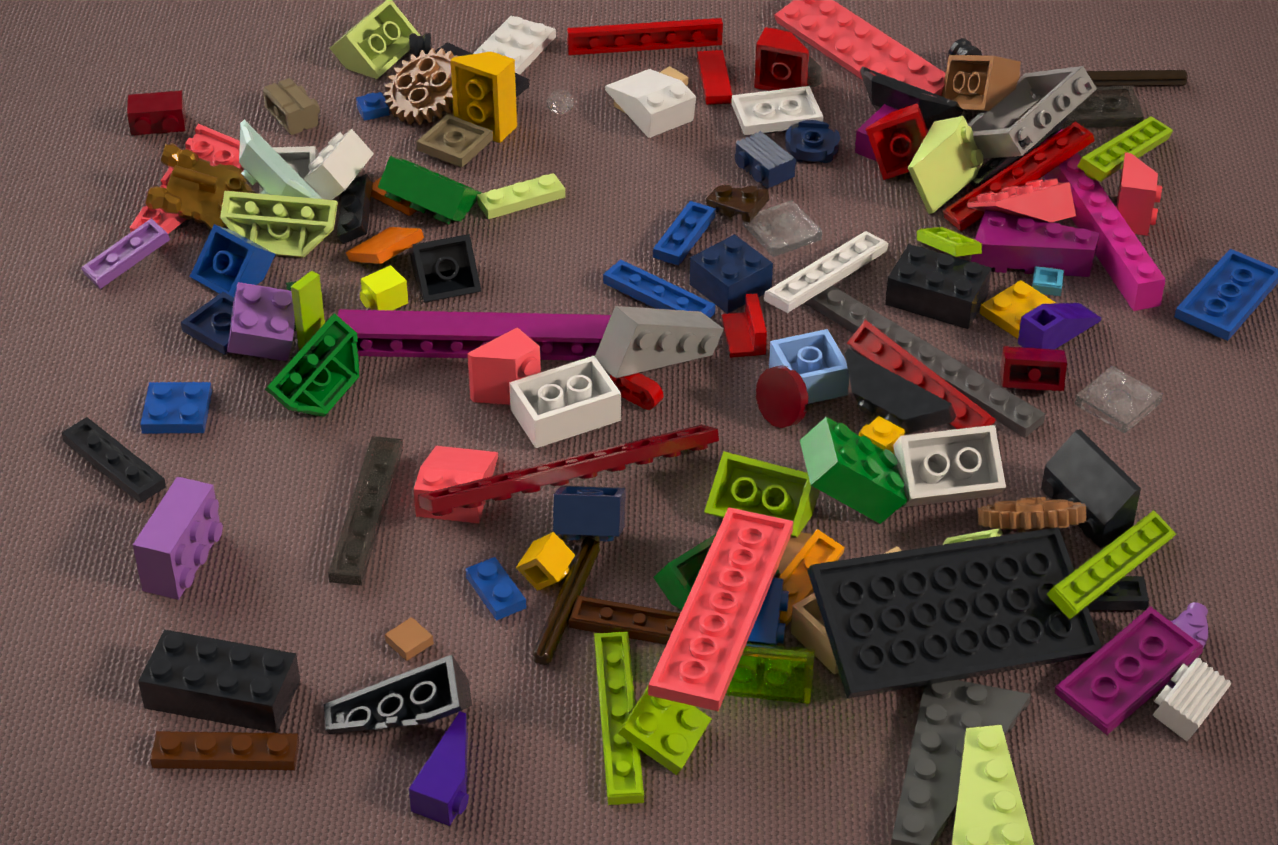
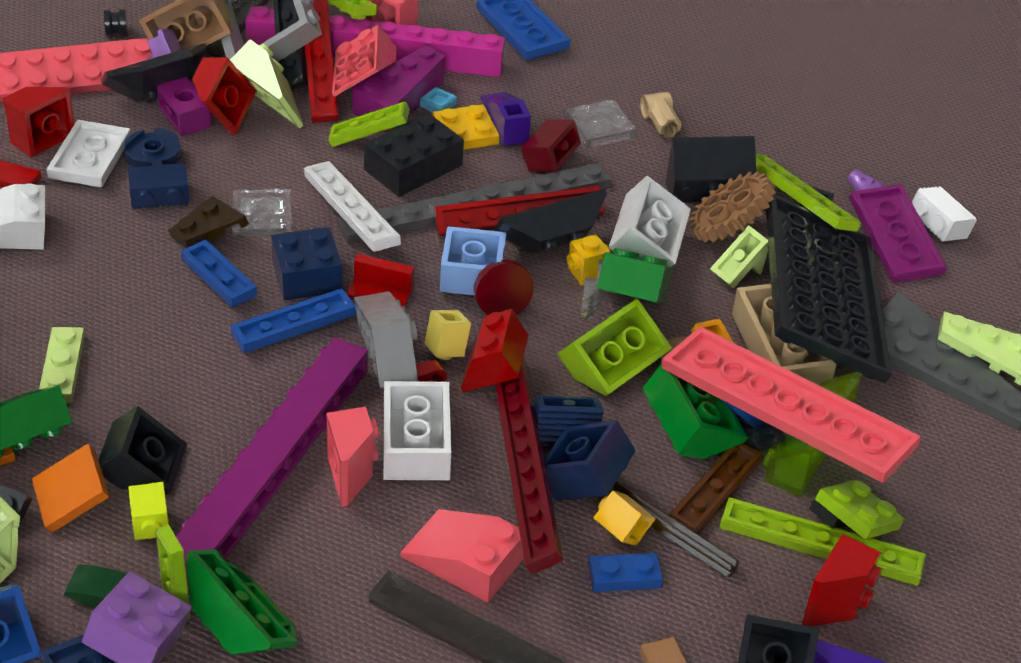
camera: 70 degrees left, 0 degrees up
none -> medium lavender panel [147,28,181,60]
none -> light yellow brick [424,310,471,360]
none -> red slope [461,309,529,392]
none -> dark blue brick [534,395,604,447]
none -> tan piece [640,92,682,138]
none -> red slope [802,534,882,627]

